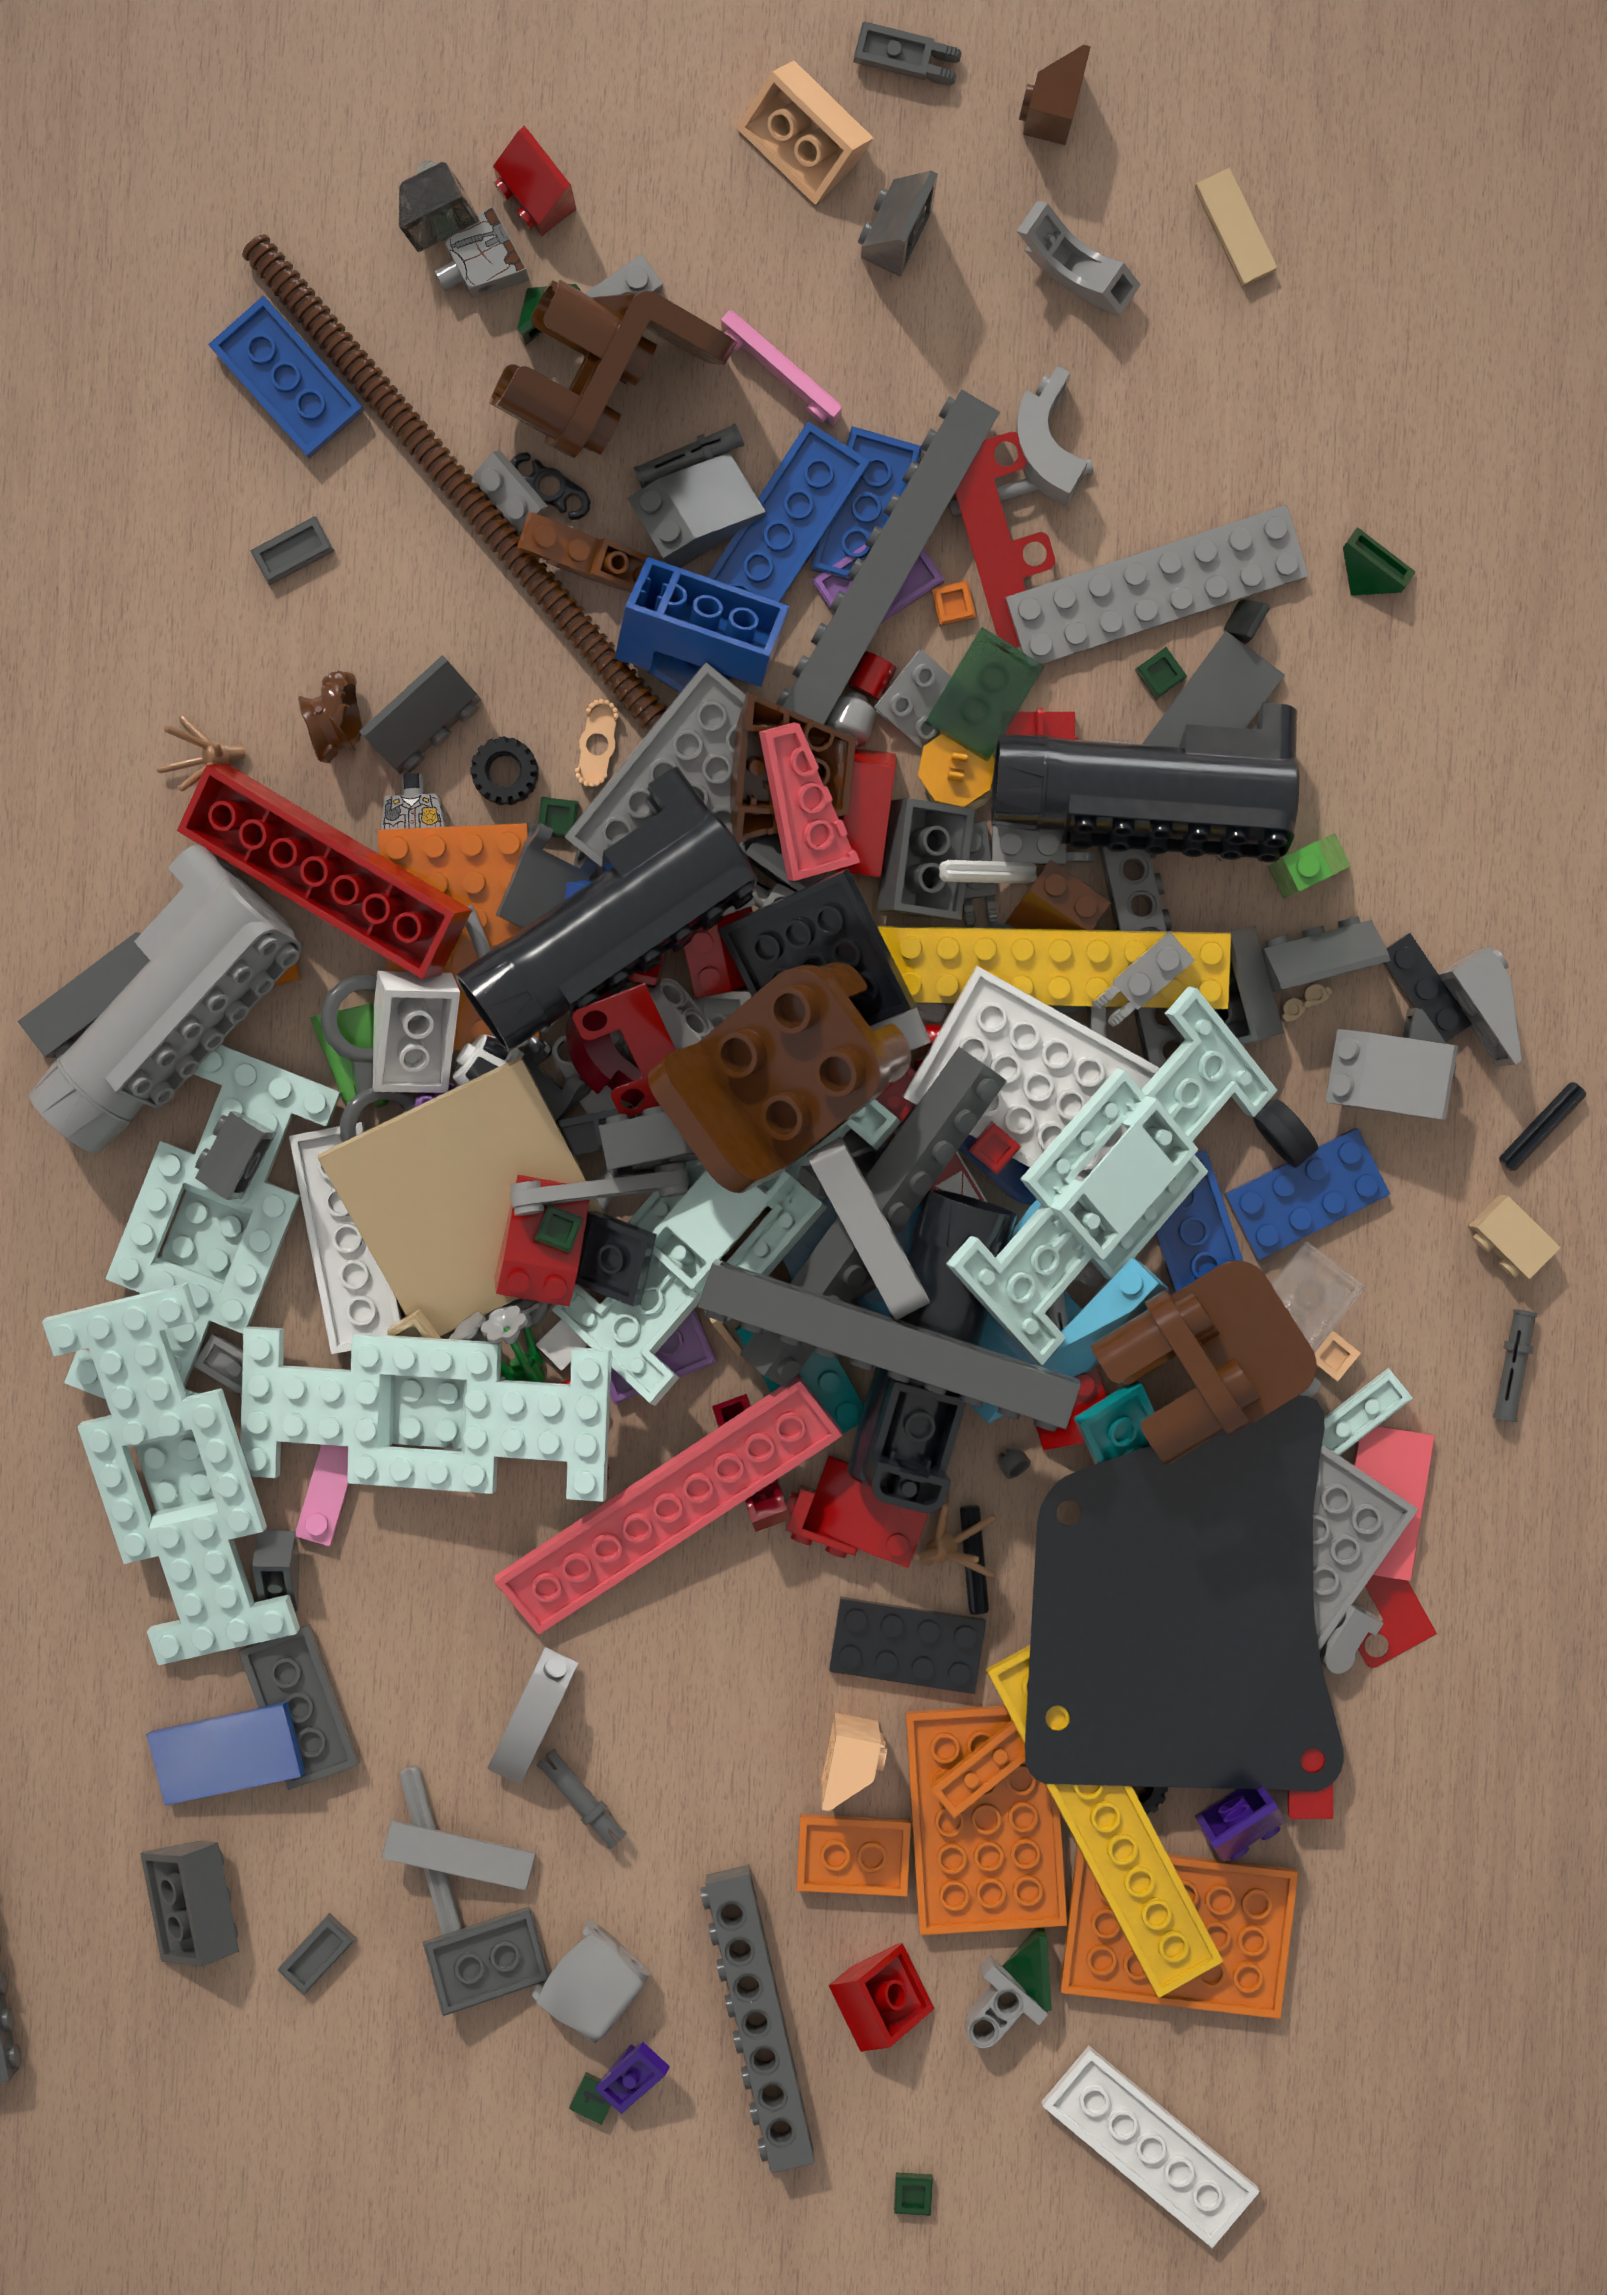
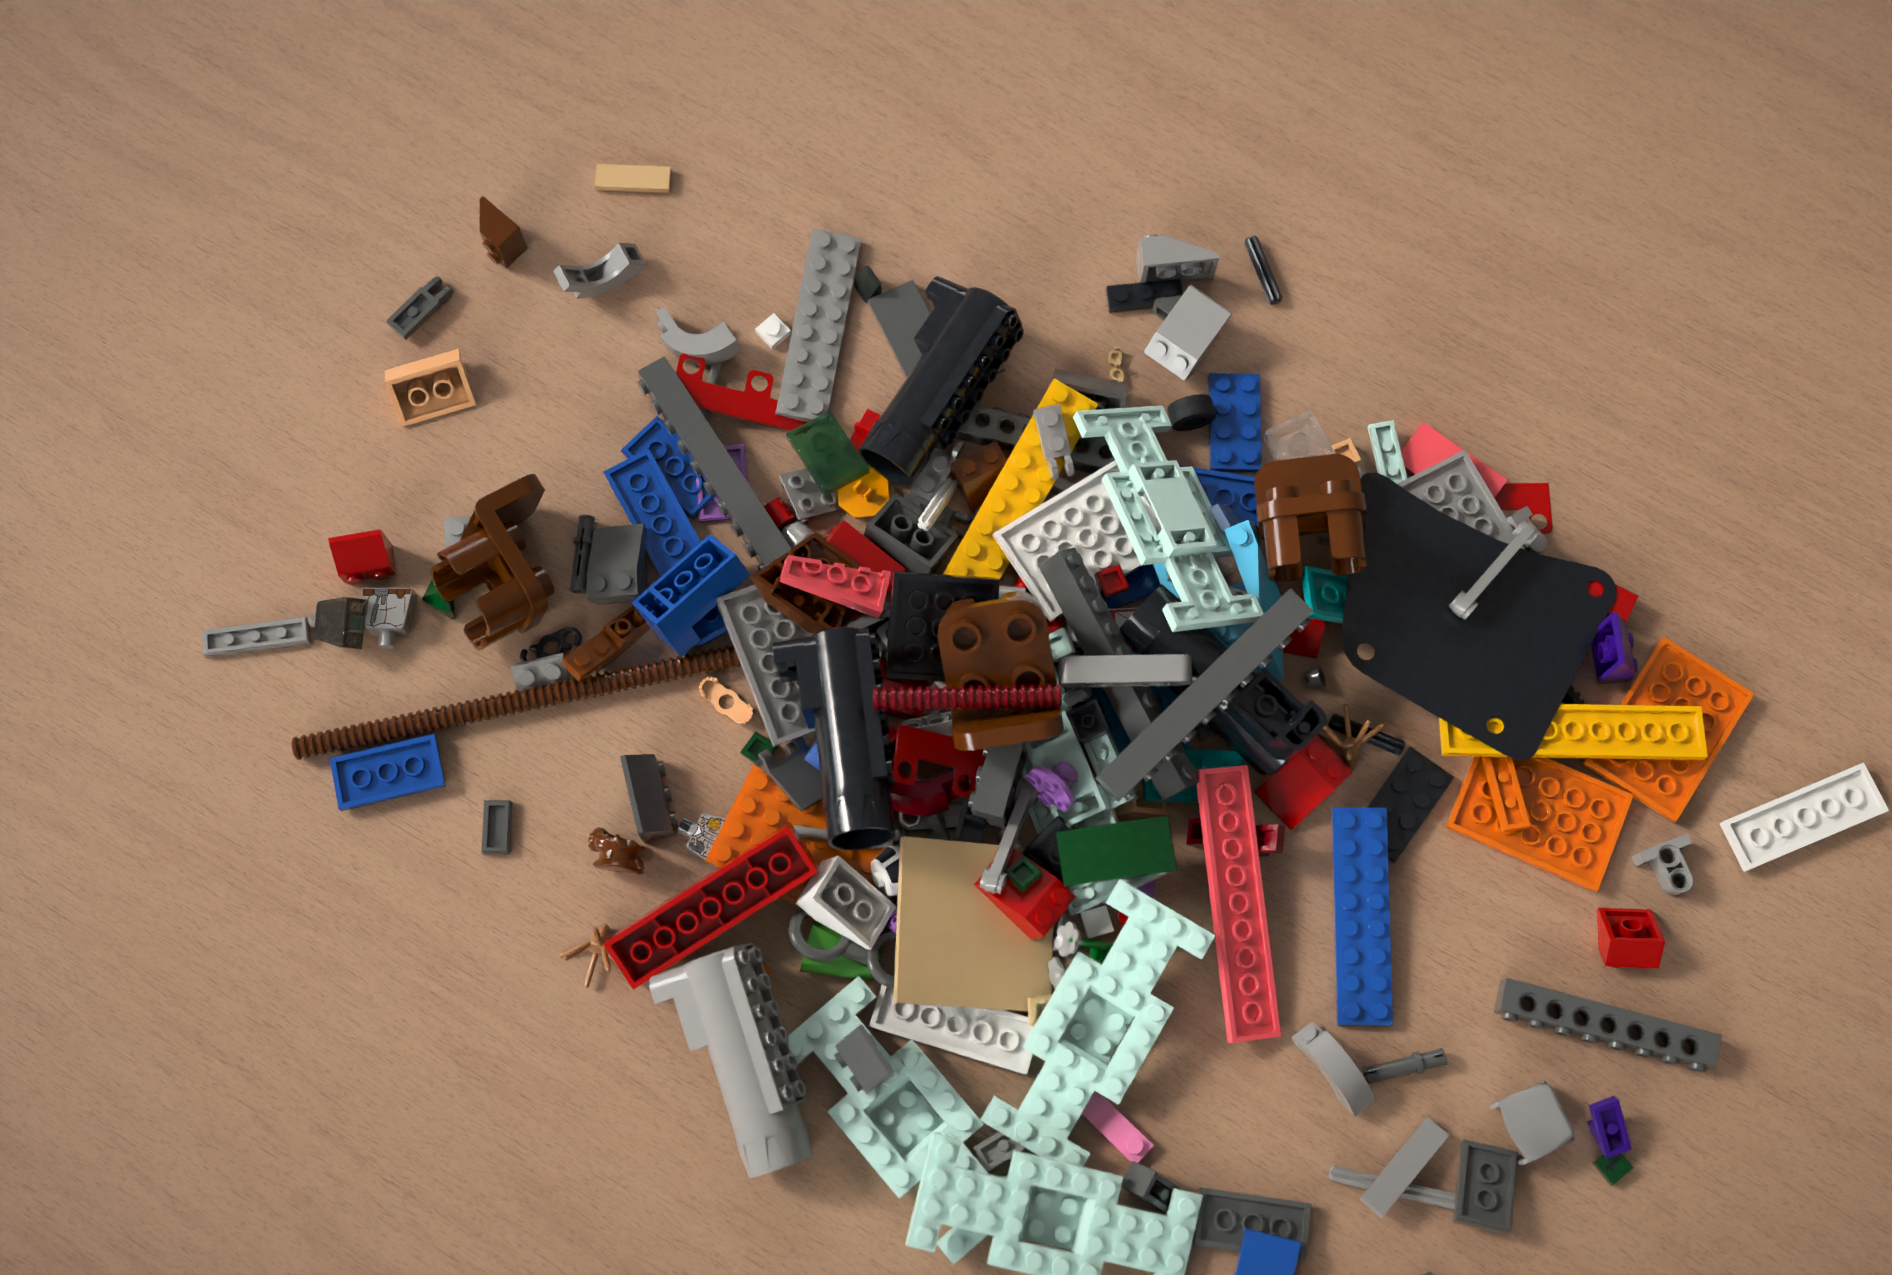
camera: 60 degrees left, 15 degrees down
dark grey brick [17,932,149,1058] -> none
black tyre [470,736,539,806] -> none
bright pink plate [721,310,842,426] -> none
red bracket [786,1485,858,1558] -> none
orange plate [796,1814,911,1897] -> none
light nougat slope [820,1712,887,1811] -> none
dark grey slope [858,171,938,277] -> none
dark green tile [894,2172,933,2216] -> none
orange tile [931,580,976,627] -> none
dark green slope [1002,1927,1052,2011] -> none
dark green tile [1135,647,1188,700] -> none
dark grey slope [1262,916,1391,992] -> none
bright green slope [1268,833,1351,899] -> none
dark green slope [1343,527,1415,596] -> none
tan brick [1469,1195,1561,1279] -> none
dark grey pin [1493,1309,1537,1422] -> none
none -> light grey tile [202,617,311,658]
none -> white plate [755,313,791,350]
none -> dark red piece [873,684,1062,712]
none -> medium lavender plate [1026,761,1078,812]
none -> dark green slope [1056,816,1177,887]
none -> black piece [1066,699,1113,745]
none -> sand blue tile [1210,503,1239,531]
none -> blue plate [1331,808,1393,1025]
none -> light grey piece [1448,519,1540,620]

